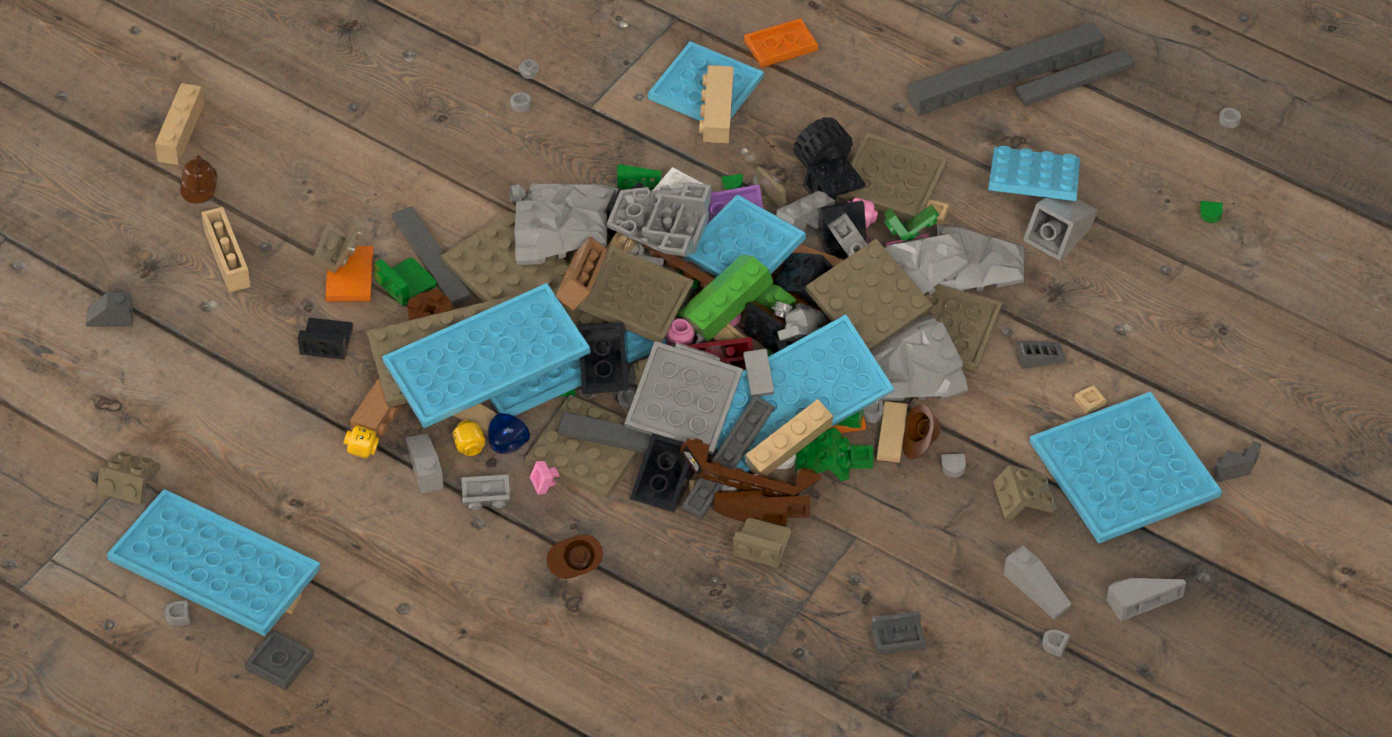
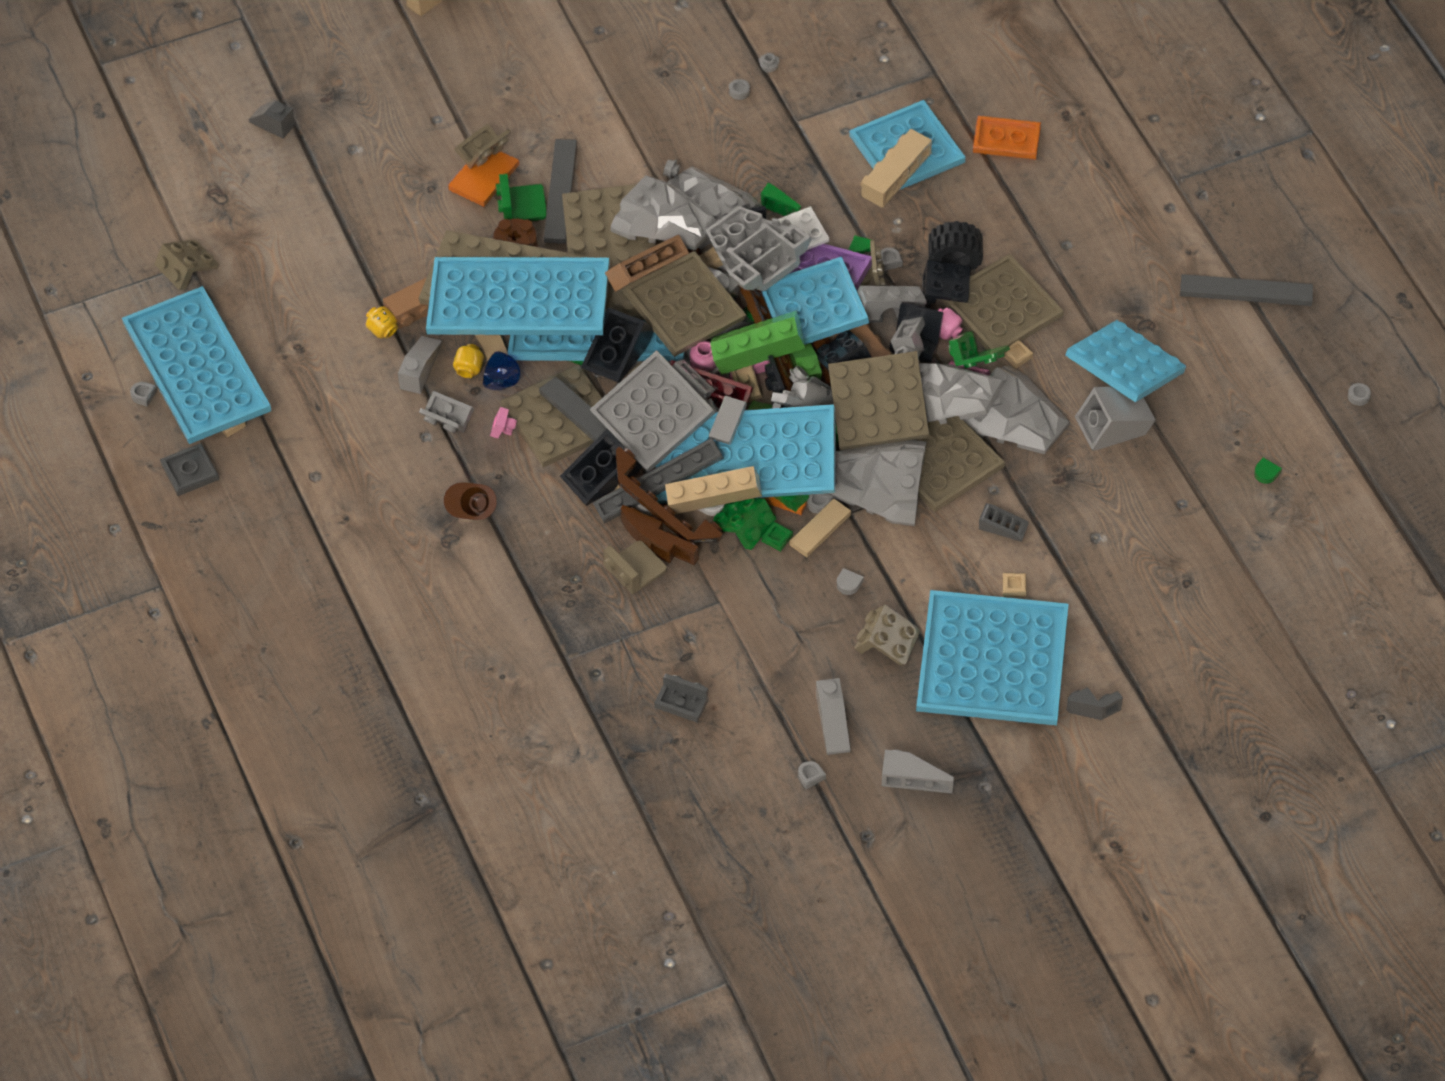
camera: 35 degrees right, 5 degrees up
reddish brown piece [180,155,217,204] -> none
tan brick [201,207,250,293] -> none
black bracket [298,318,353,360] -> none
reddish brown piece [903,404,941,459] -> none
dark grey brick [907,22,1105,116] -> none

